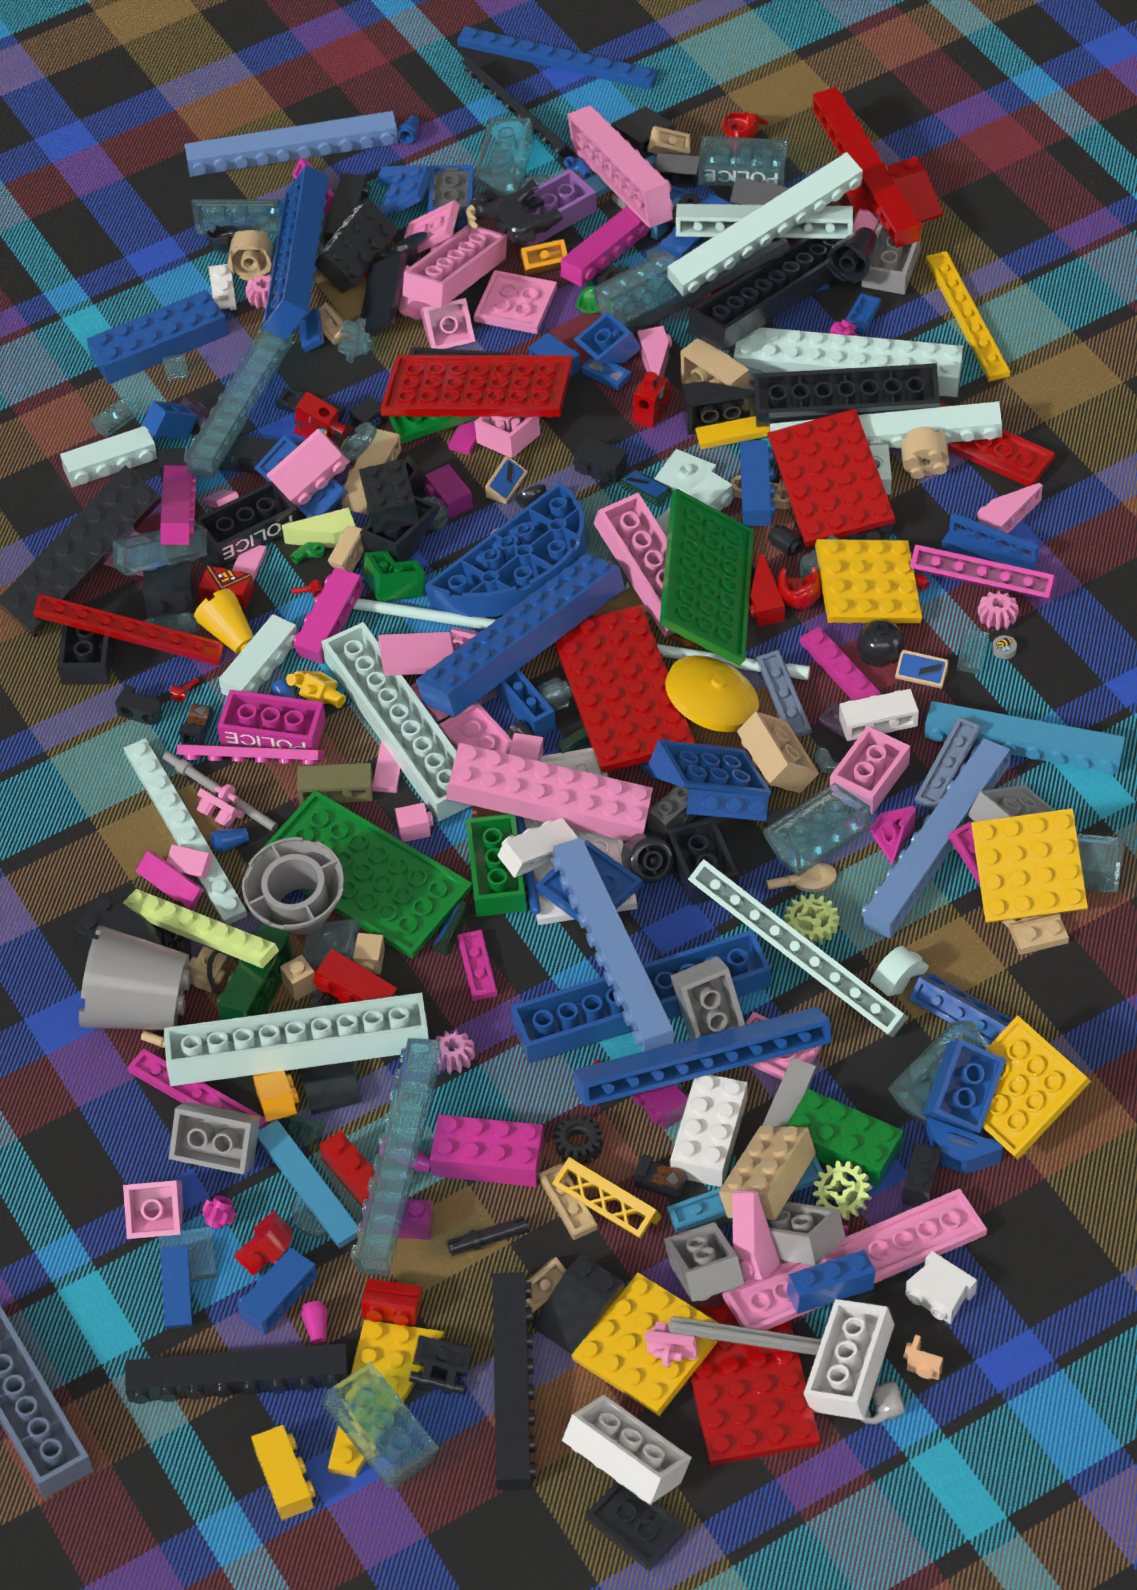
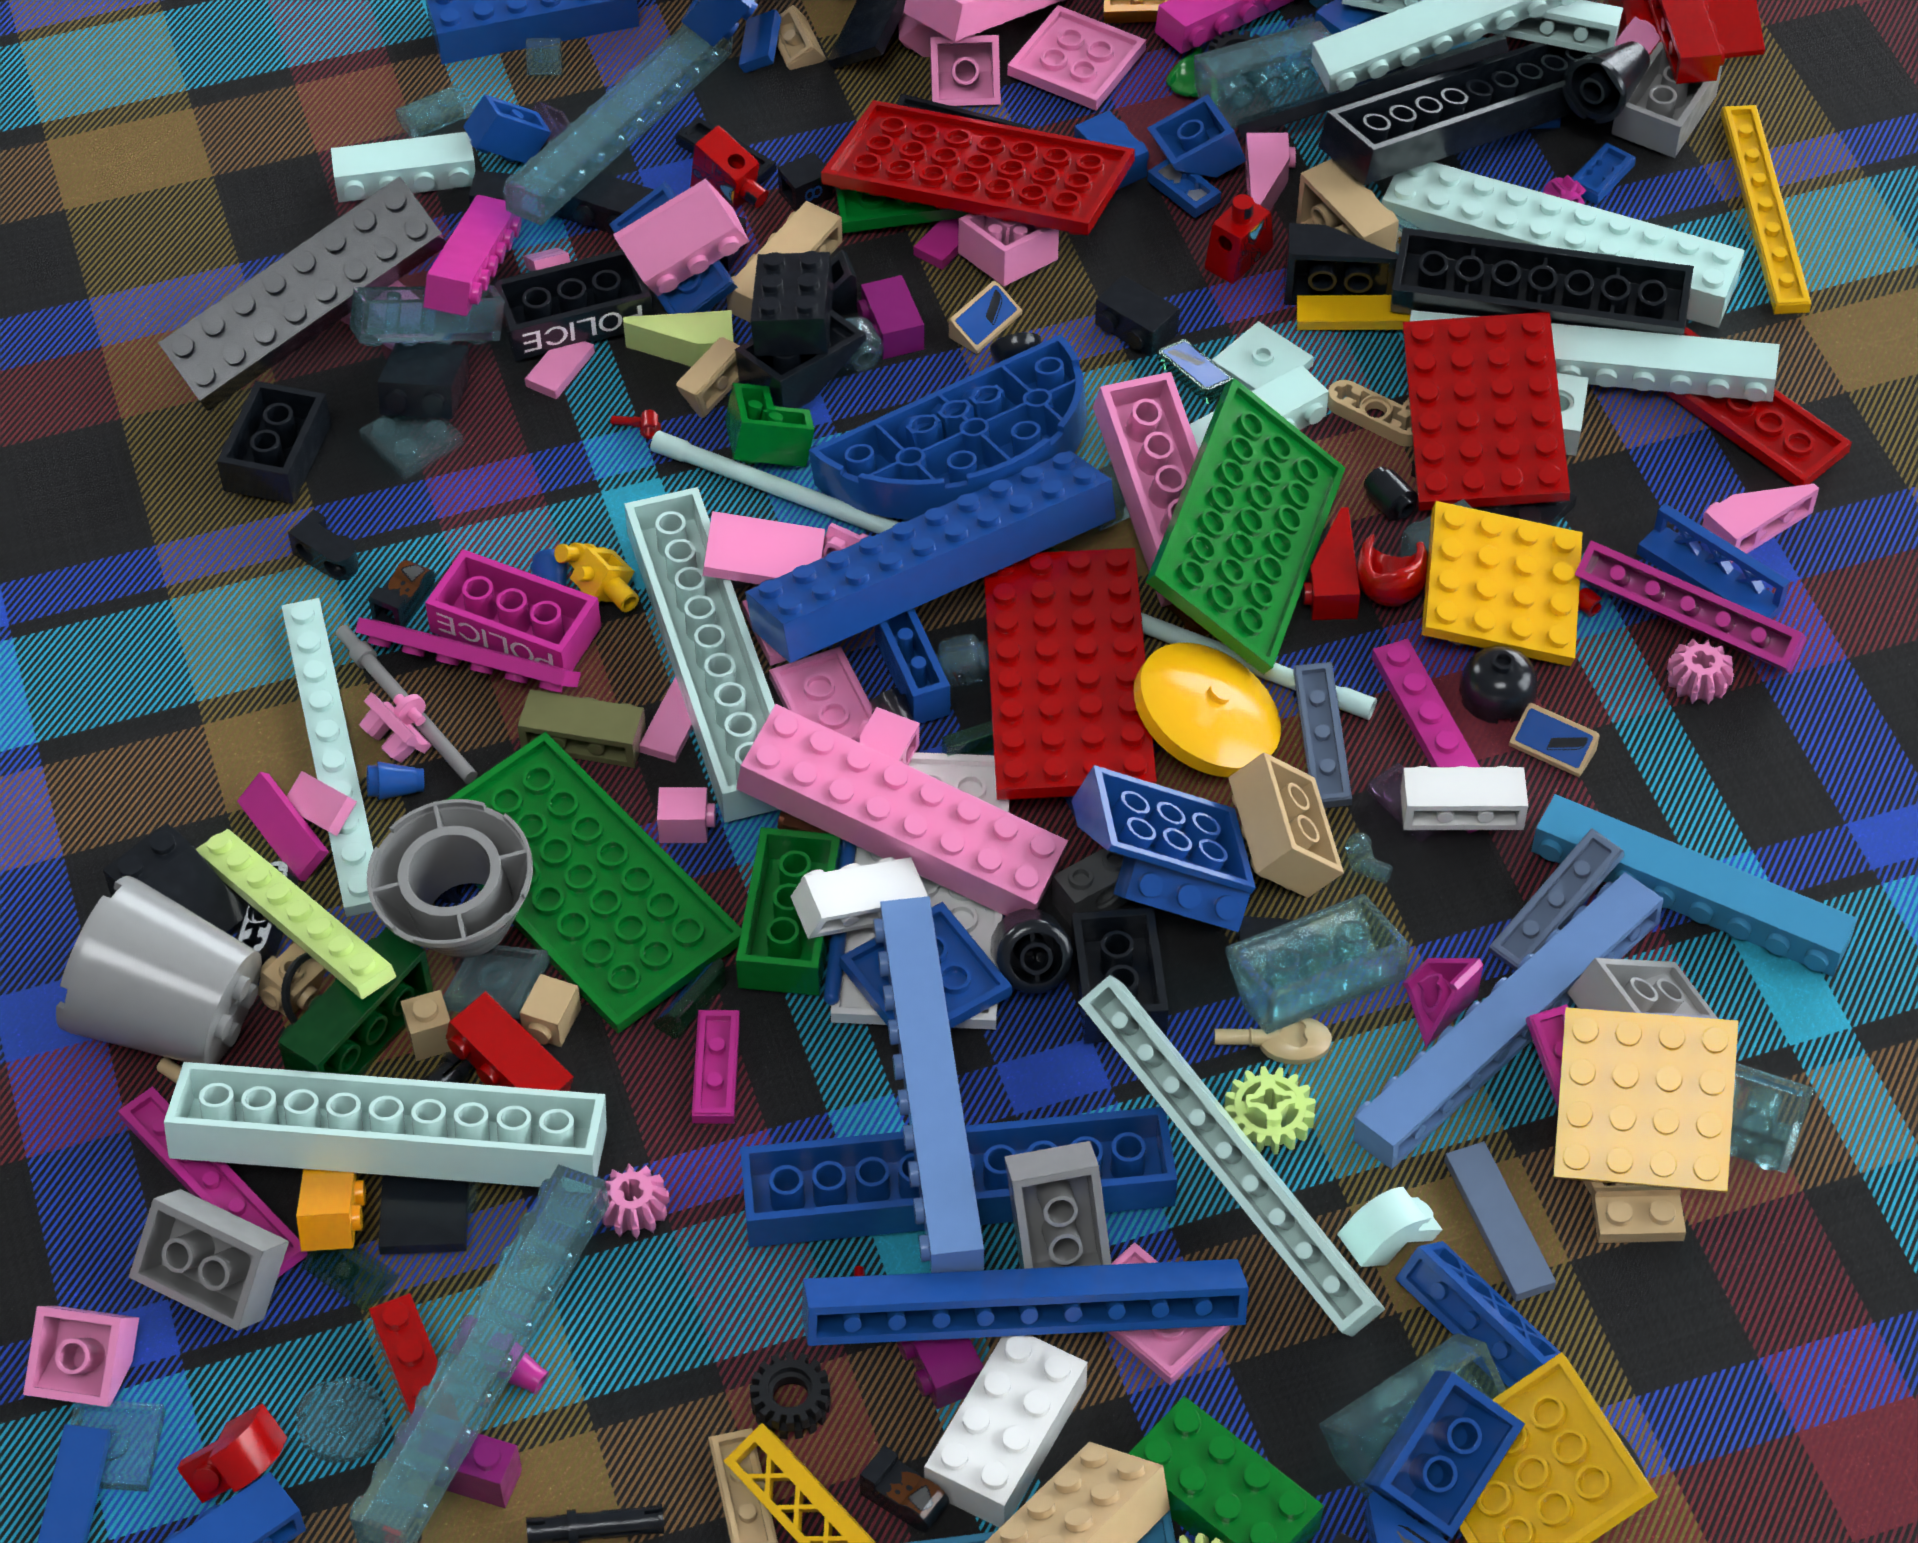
camera: 10 degrees right, 0 degrees up
red tile [33,594,224,666] -> none
red hand [169,678,199,702] -> none
yellow cone [194,589,254,654] -> none
red brick [198,566,254,610] -> none
dark pink gear [202,1195,236,1229] -> none
light aqua brick [219,614,297,696] -> none
dark azure tile [257,1120,362,1248] -> none
green arm [290,542,325,564] -> none
dark pink brick [293,567,364,664] -> none
clear light blue hips [338,318,375,363] -> none
clear light blue tile [340,422,377,461] -> none
dark pink brick [430,1114,544,1187] -> none
blue brick [740,441,775,526] -> none
light grey tile [762,1058,817,1127] -> none
bright pink brick [829,726,910,814] -> none
tan brick [901,427,949,479] -> none
clear light blue tile [957,629,989,674] -> none
light grey tile [992,635,1017,659] -> none
none -> sand blue tile [1444,1141,1556,1302]

